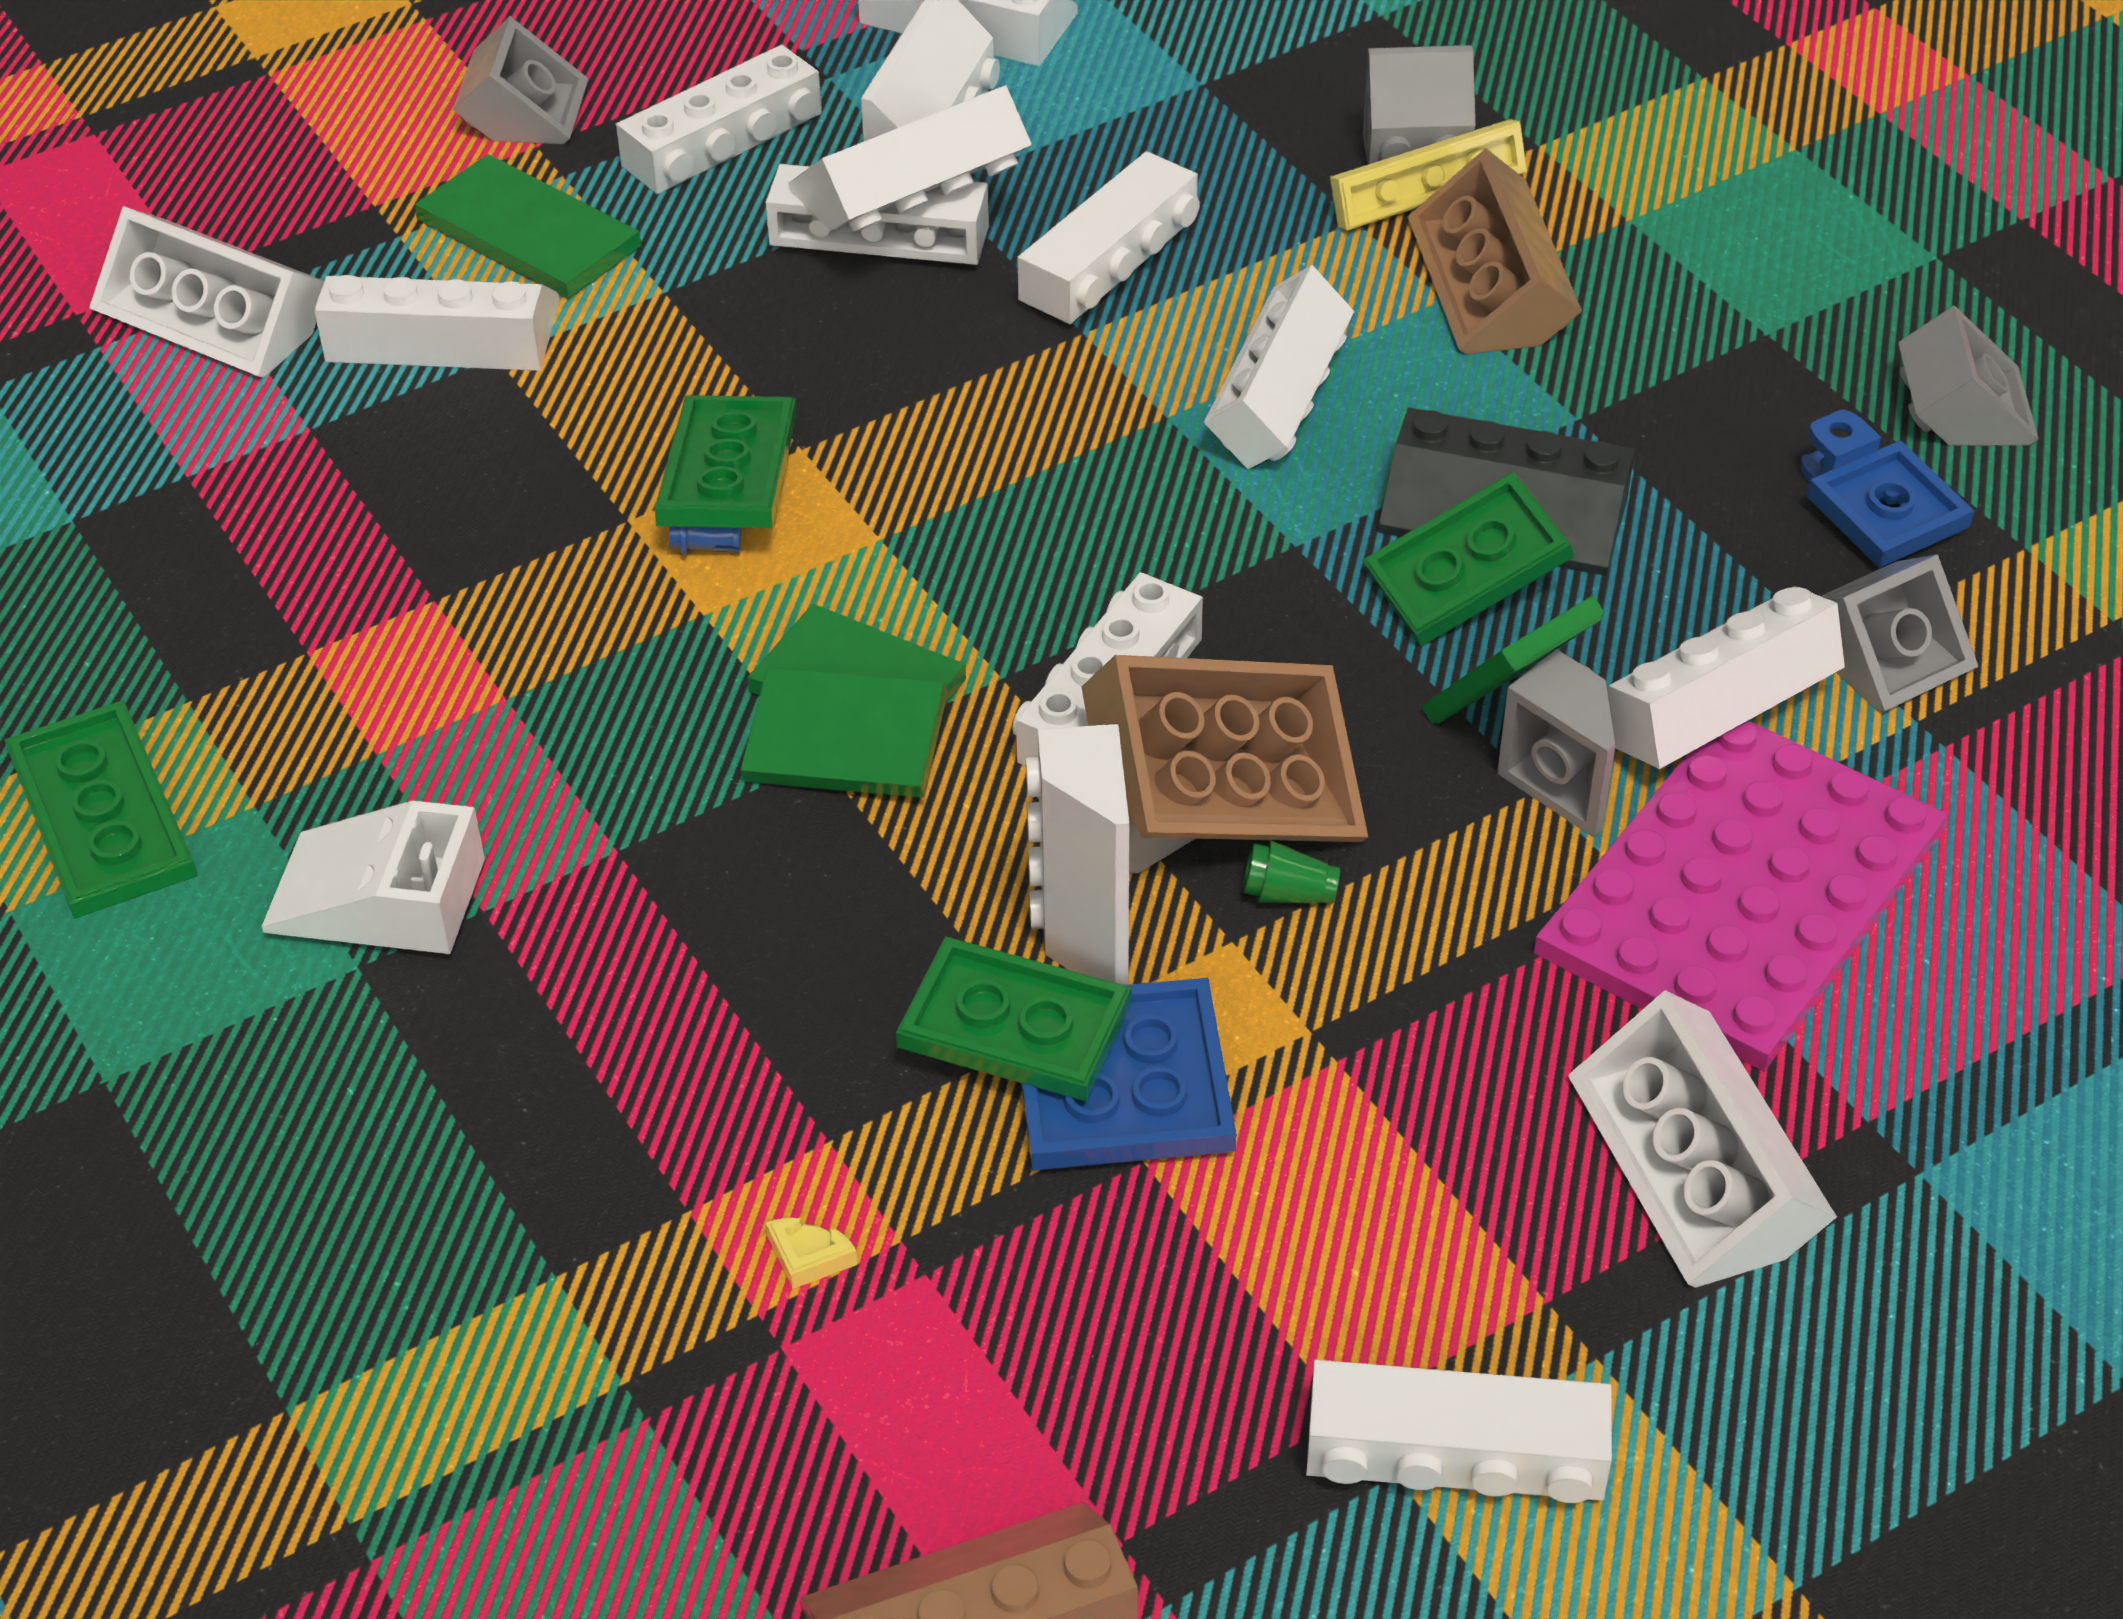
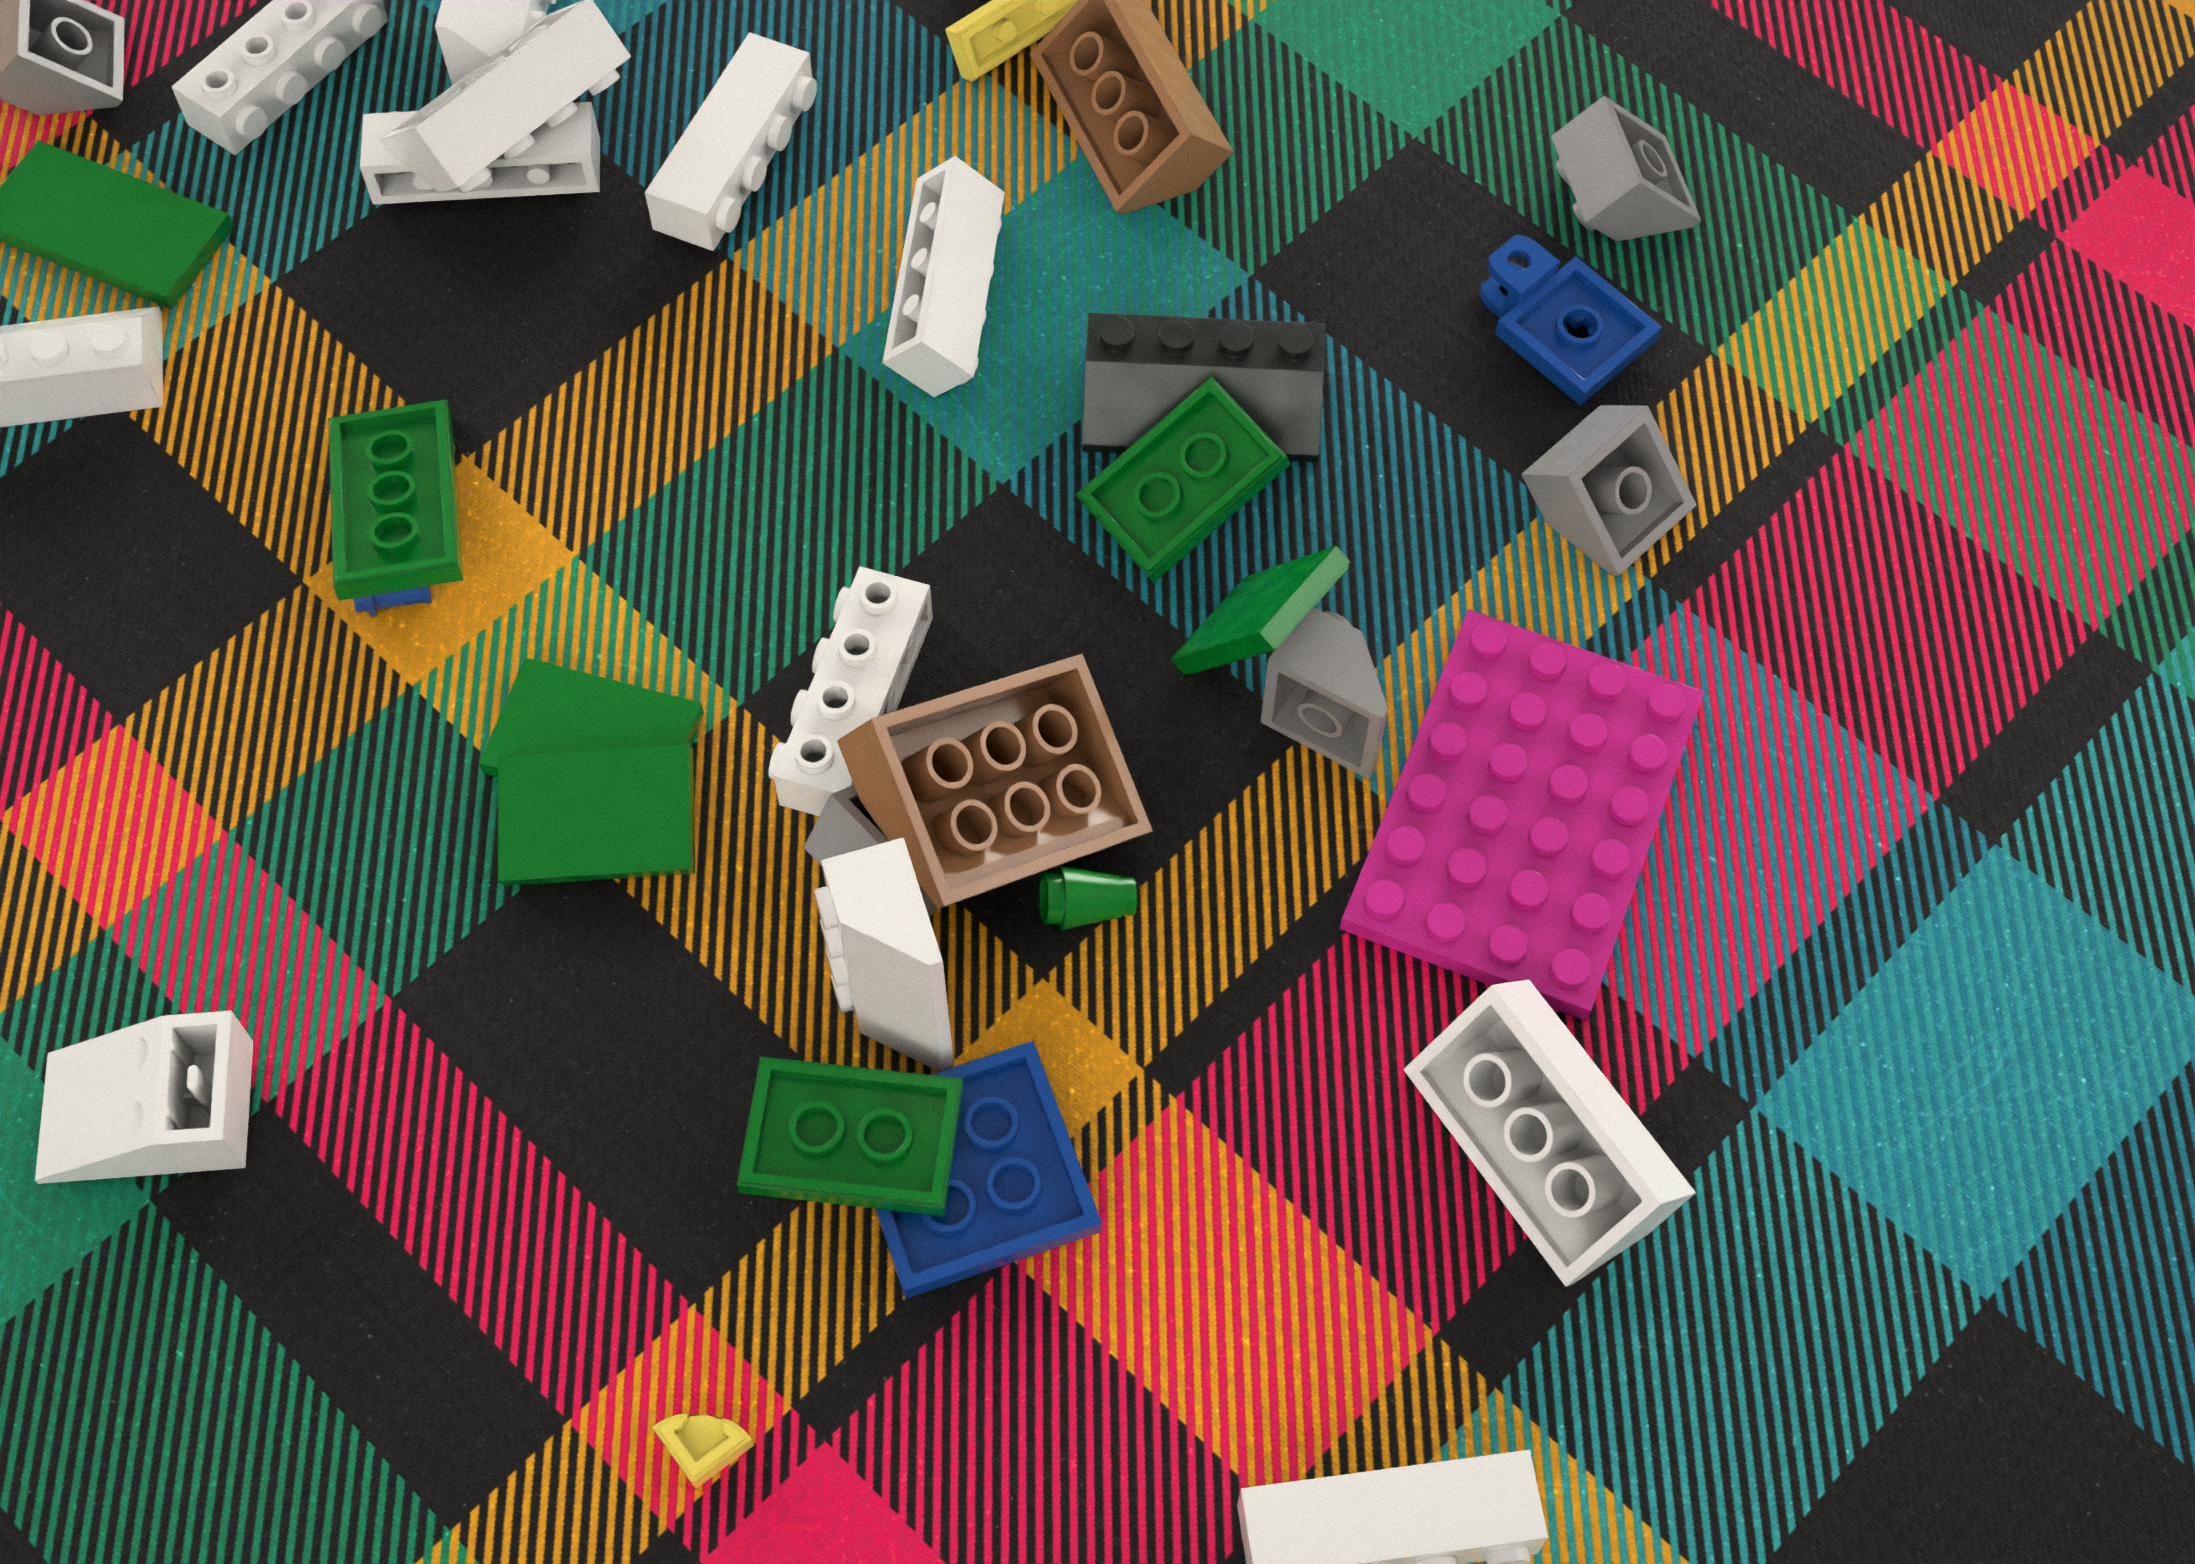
camera: 15 degrees left, 15 degrees up
white slope [1607,586,1845,769] -> none

